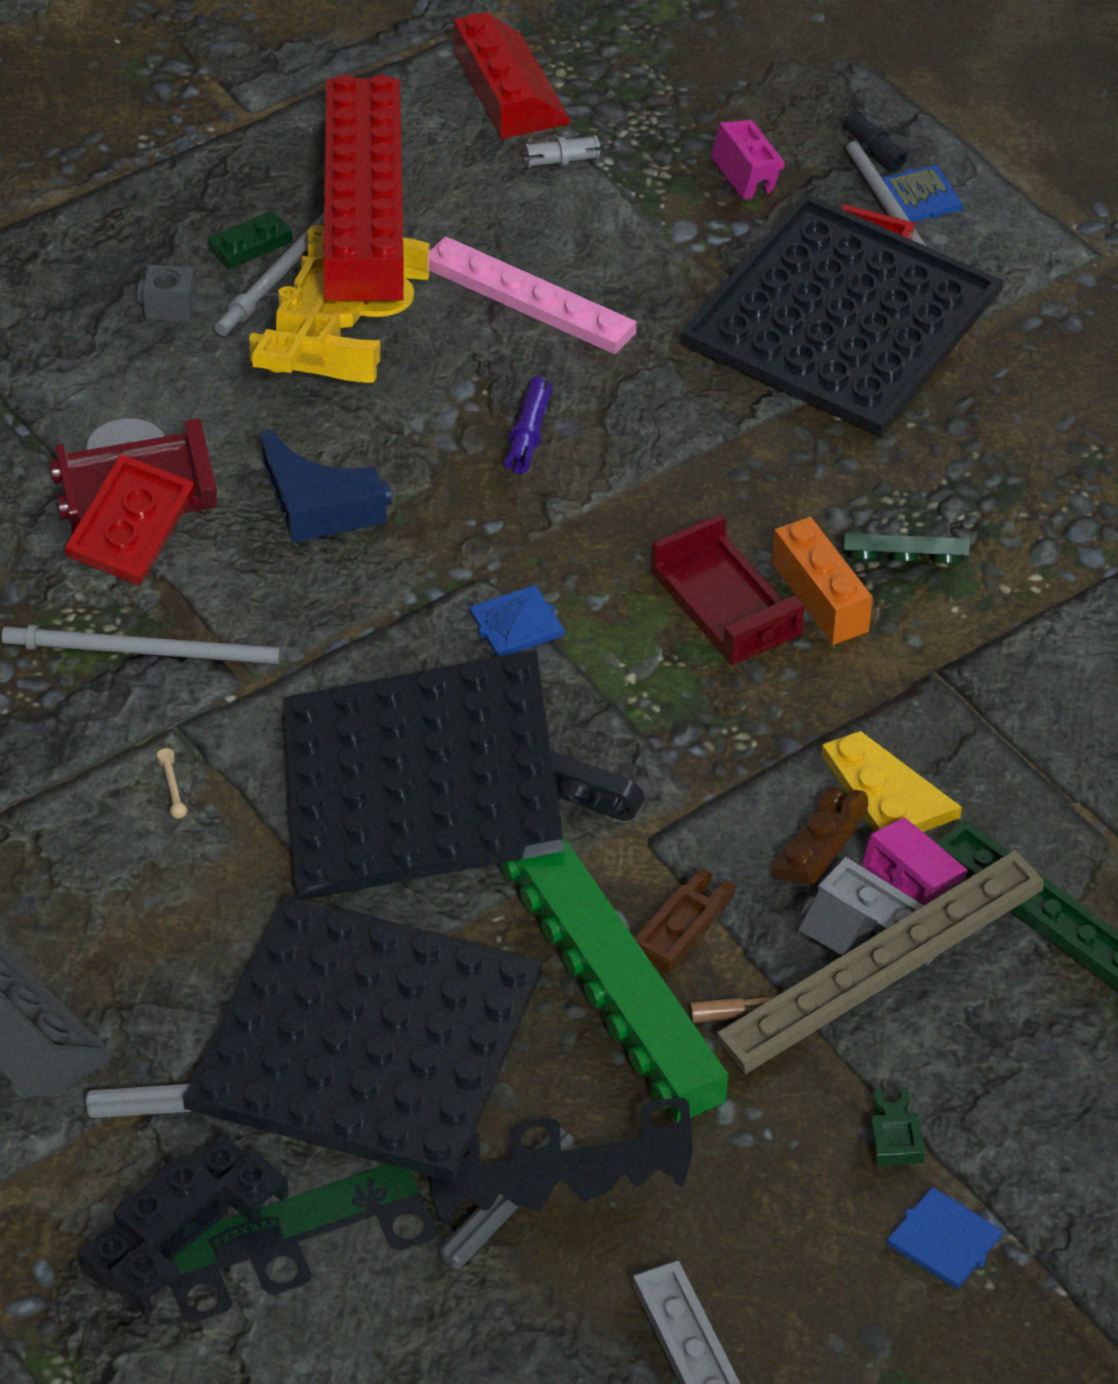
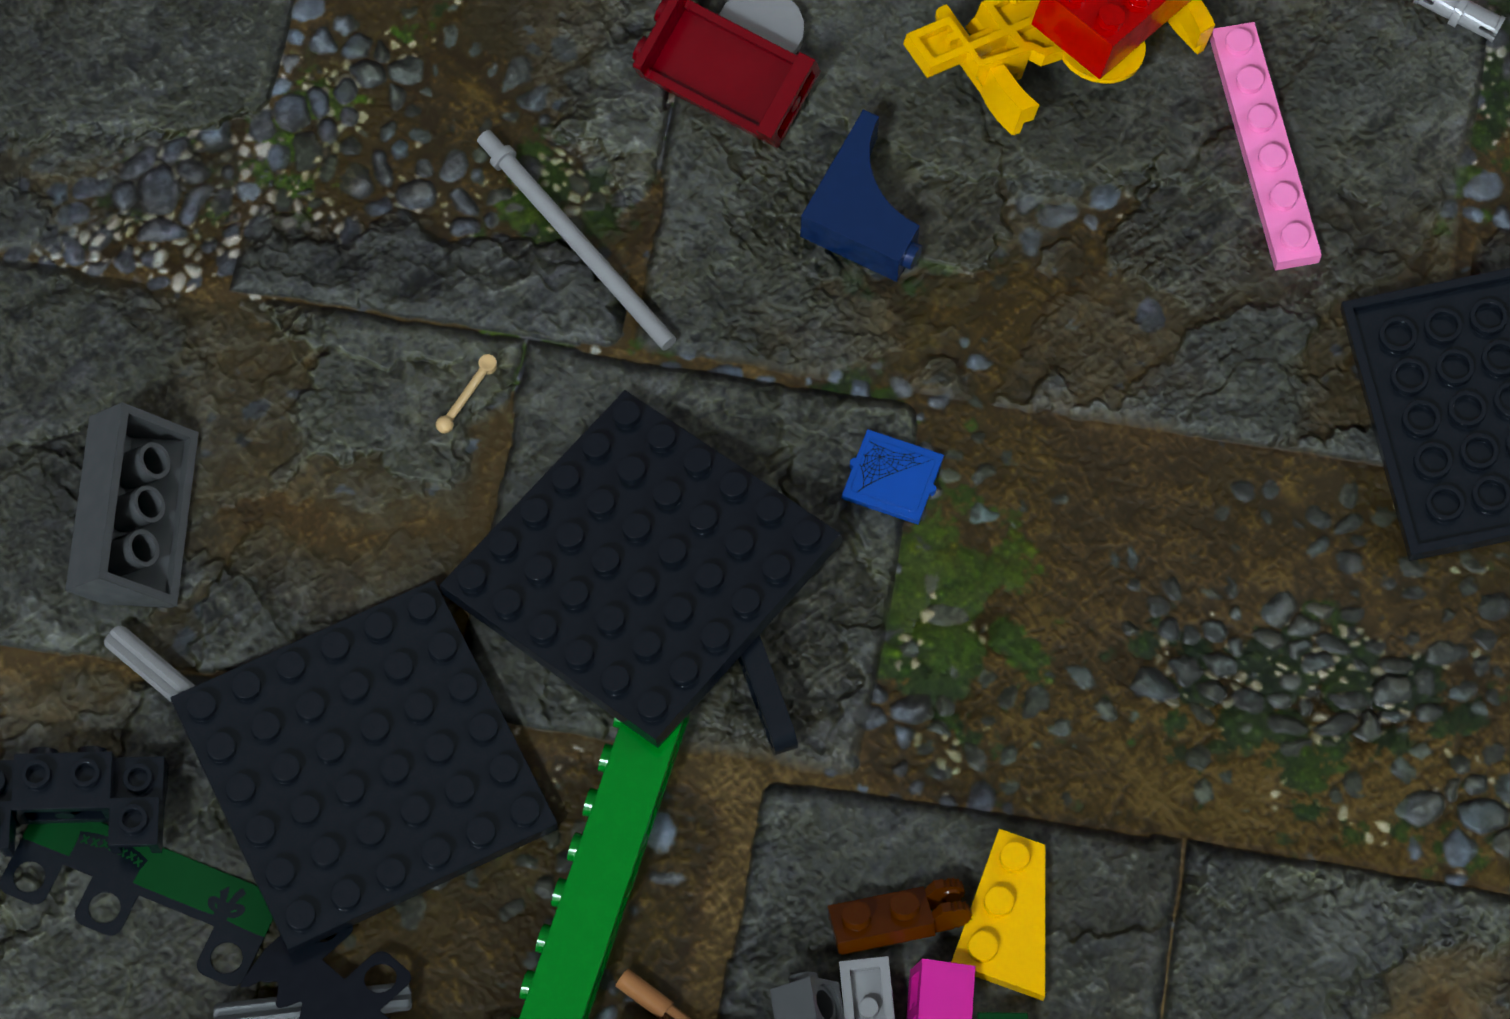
camera: 45 degrees right, 20 degrees up
red plate [65,454,195,586] -> none
dark purple pin [505,376,553,474] -> none
reddish brown hinge [635,868,736,974] -> none
dark red panel [651,514,805,666] -> none
orange brick [772,516,873,645] -> none
dark green plate [842,533,970,563] -> none

